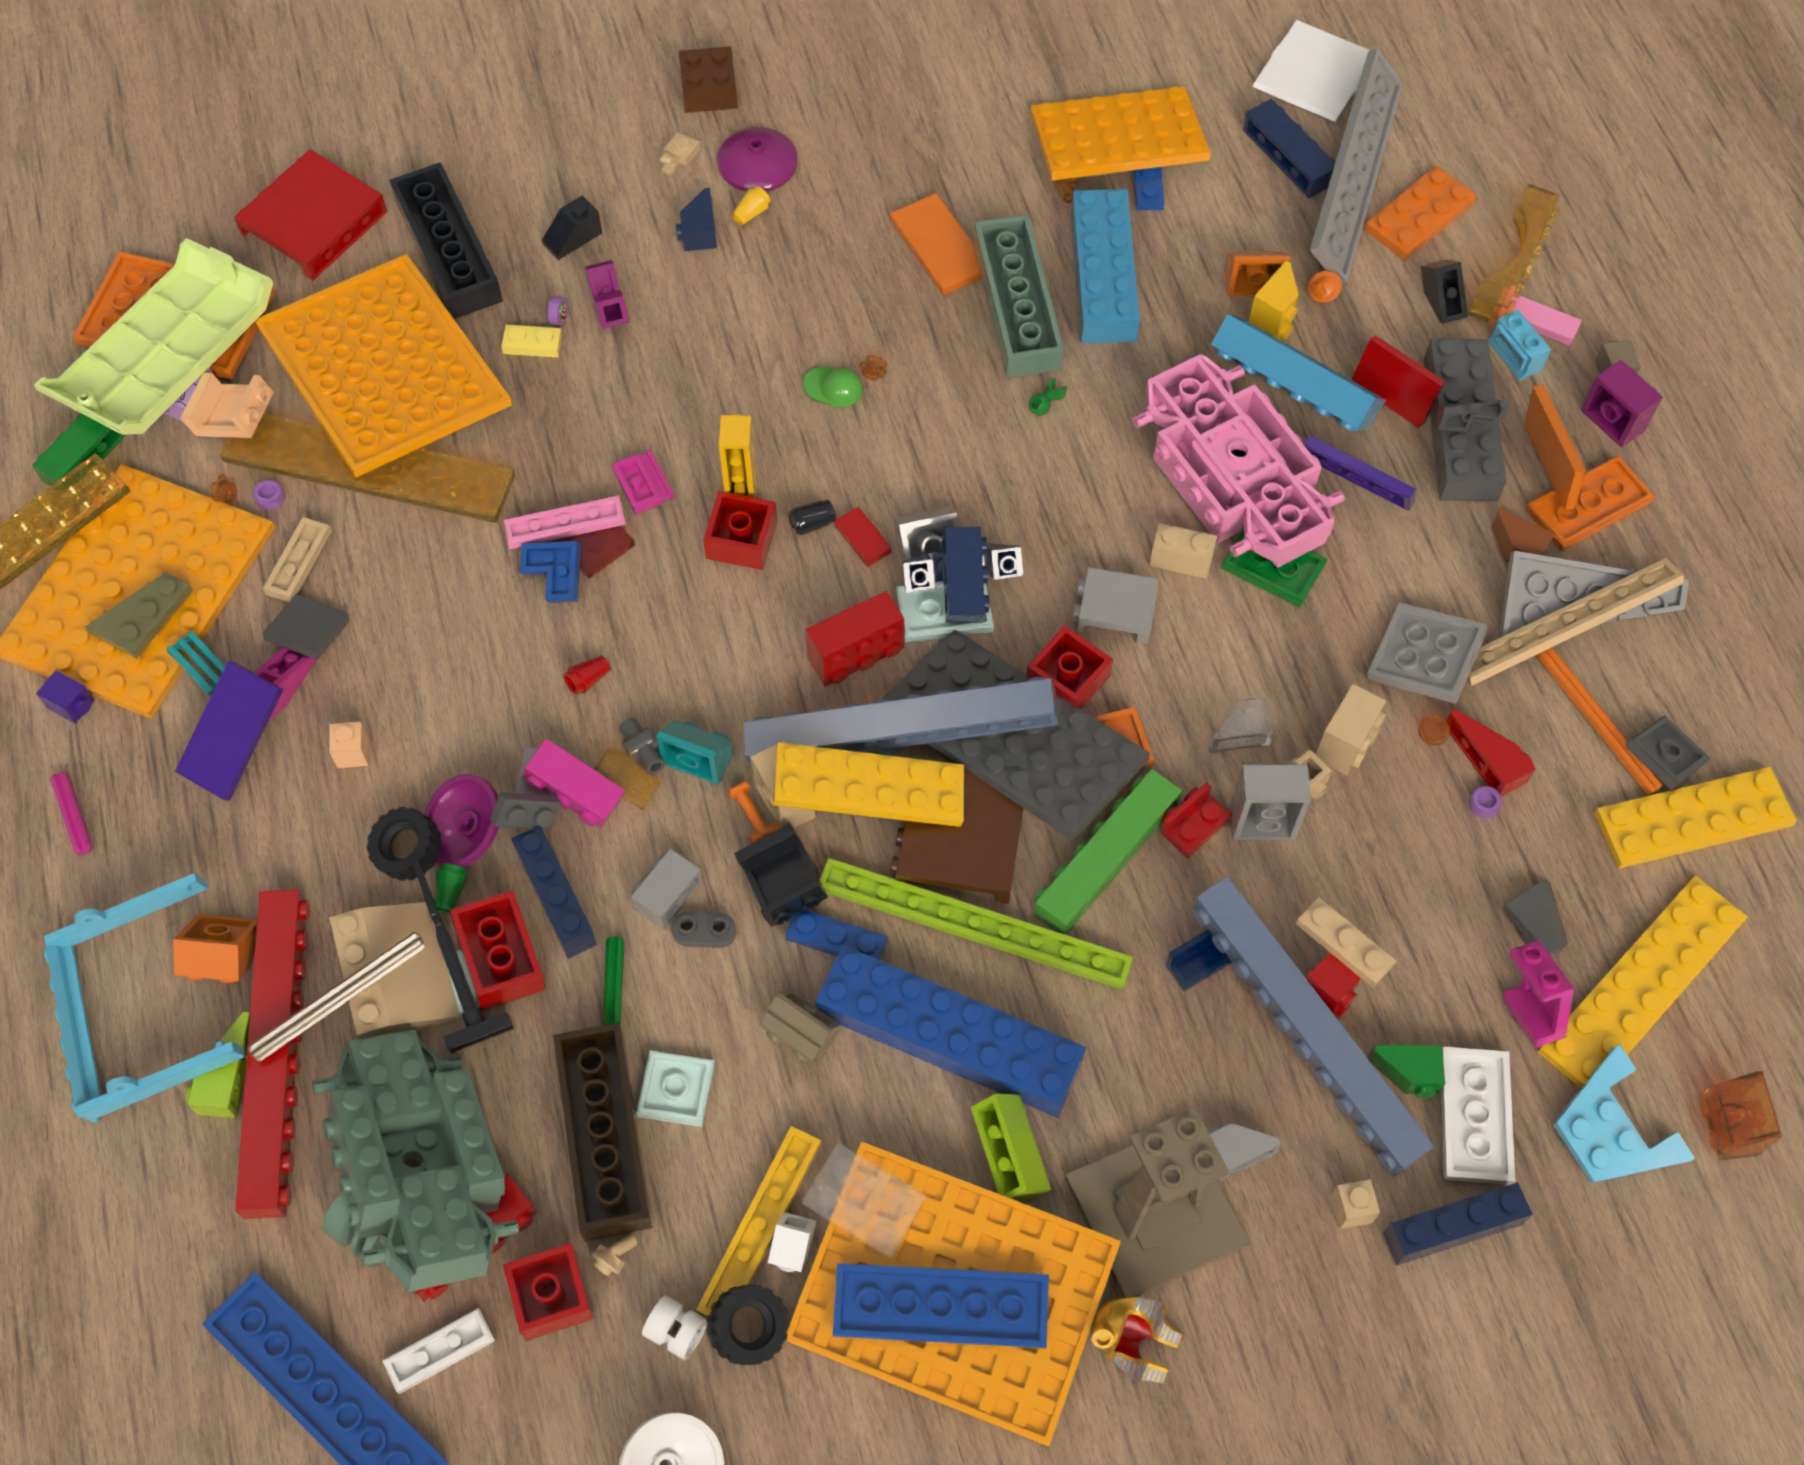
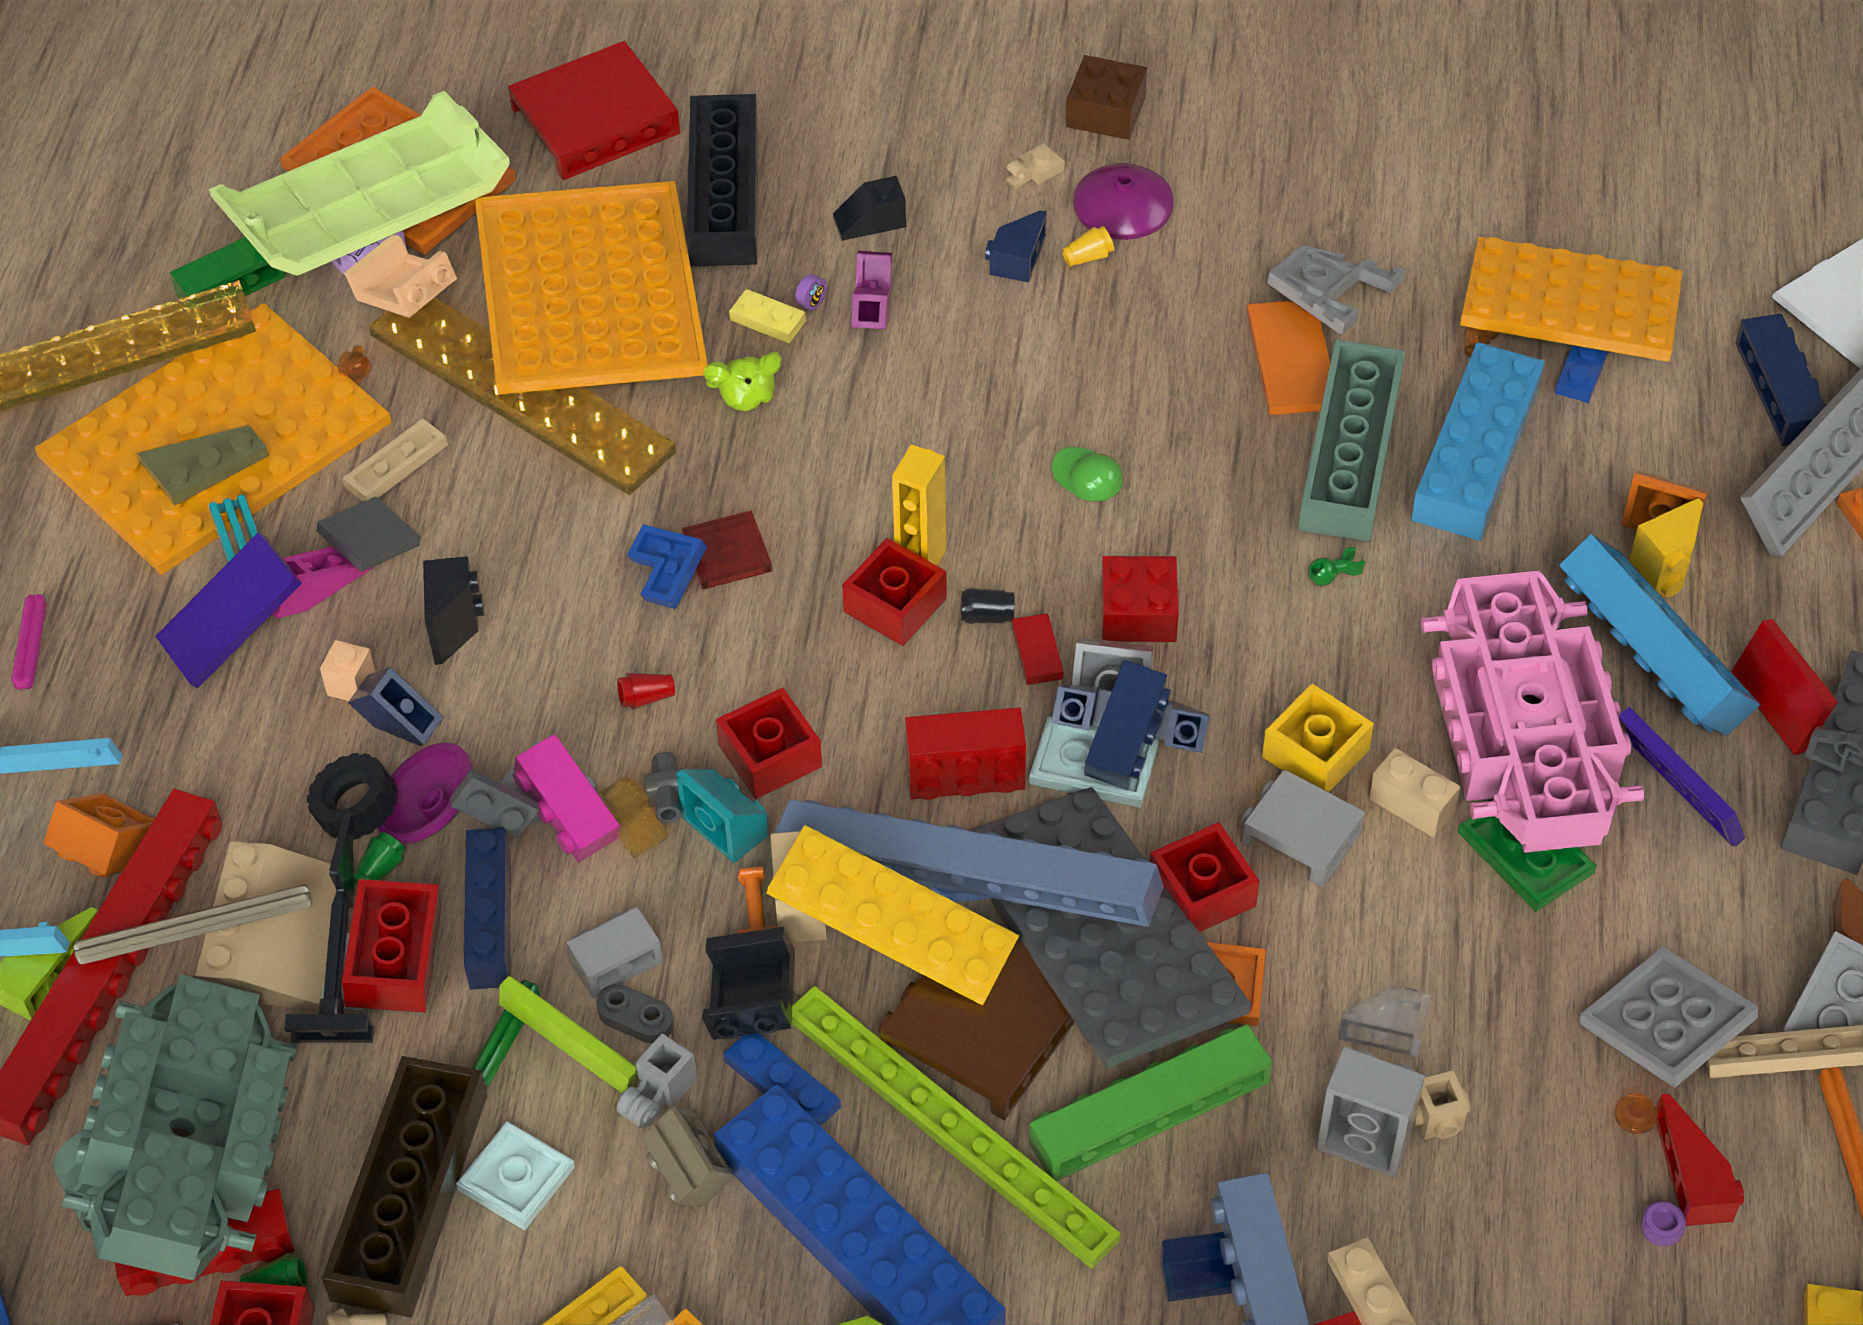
camera: 25 degrees right, 10 degrees down
dark purple brick [36,670,95,724] -> none
medium lavender tile [253,480,285,510] -> none
bright pink tile [504,495,626,549] -> none
dark pink plate [611,449,674,515] -> none
clear orange plate [860,355,887,381] -> none
red bracket [1160,782,1232,859] -> none
orange hat [1308,270,1342,303] -> none
tan brick [1316,684,1387,776] -> none
none -> green cone [240,1254,308,1288]
none -> dark blue slope [348,667,443,746]
none -> black slope [423,556,484,665]
none -> lime tile [499,976,637,1093]
none -> light grey brick [617,1033,697,1128]
none -> lime hair [703,352,782,411]
none -> red brick [716,687,822,800]
none -> red brick [1101,556,1179,642]
none -> yellow brick [1262,683,1374,792]
none -> light grey wing [1267,245,1406,335]

